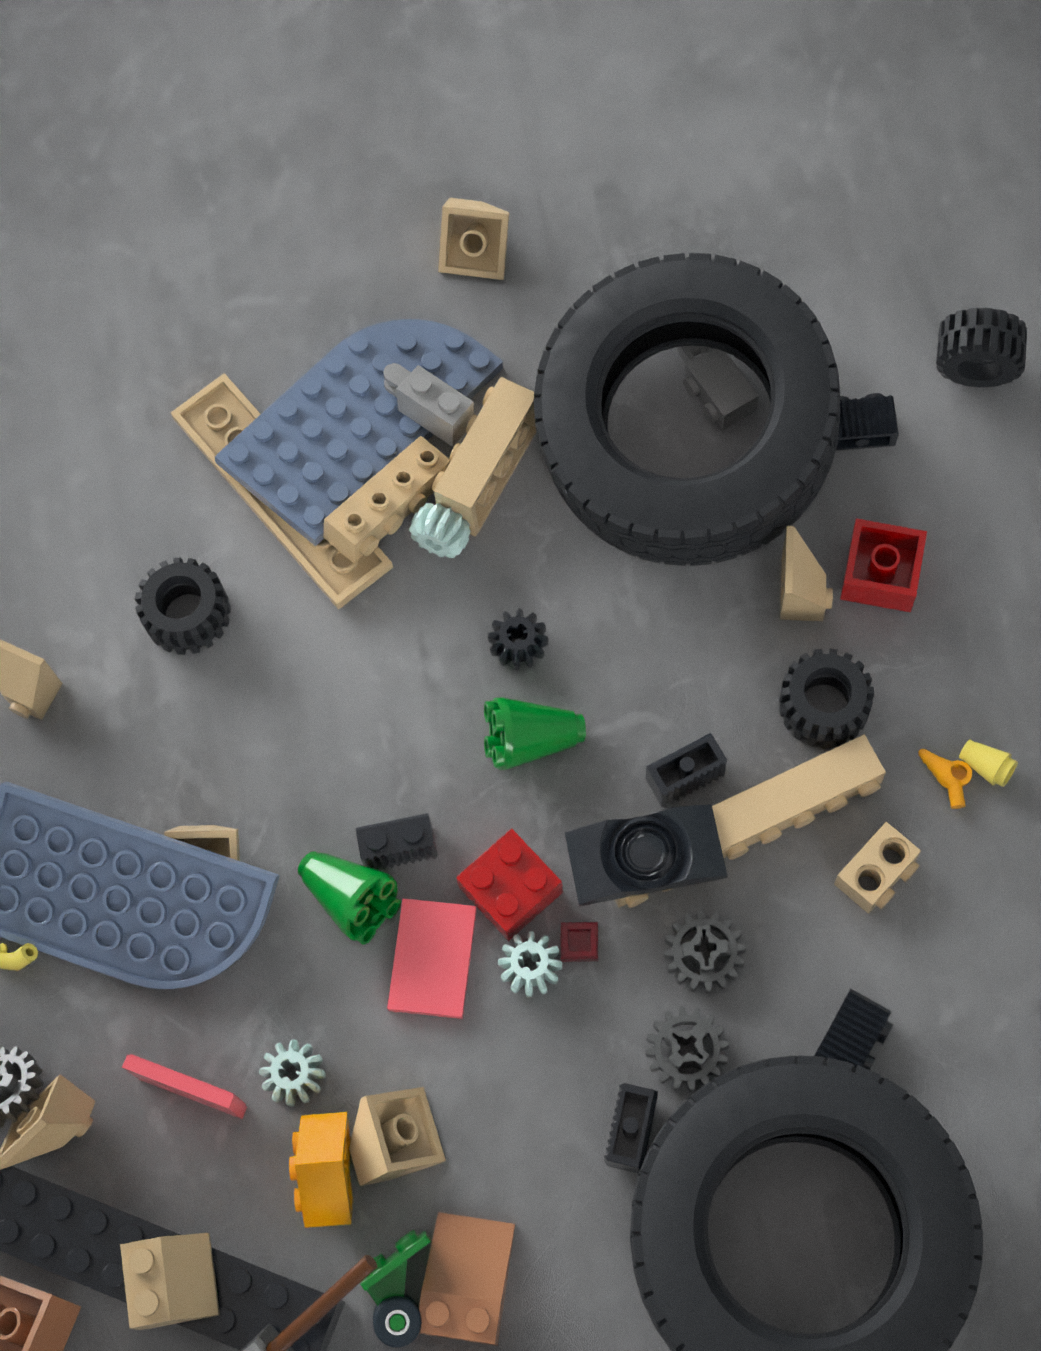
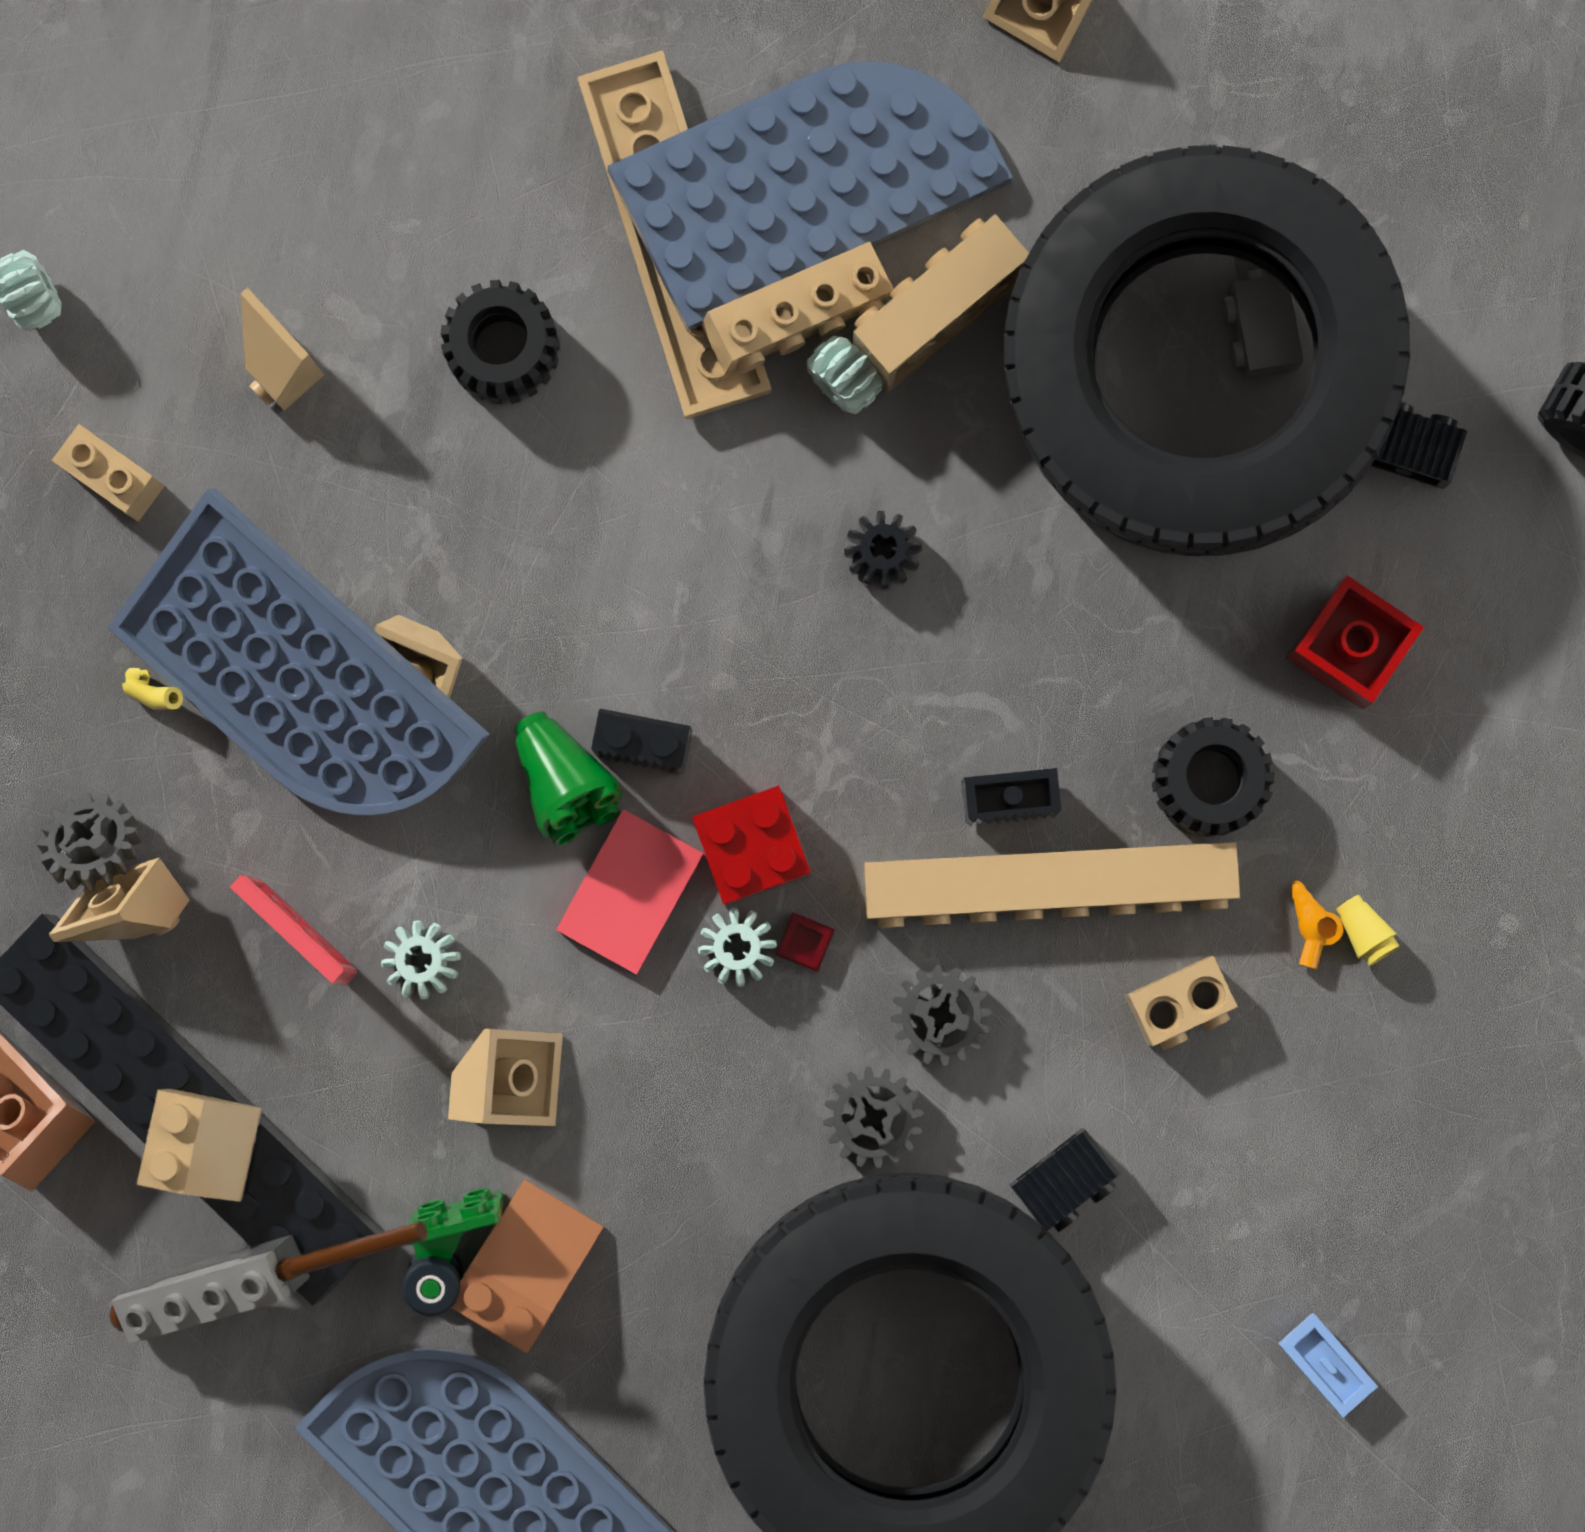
camera: 20 degrees right, 15 degrees up
light orange brick [289,1112,354,1228] -> none
light grey brick [383,363,474,447] -> none
green cone [484,697,586,770] -> none
black slope [565,804,728,907] -> none
black brick [604,1083,658,1173] -> none
tan slope [780,526,833,621] -> none

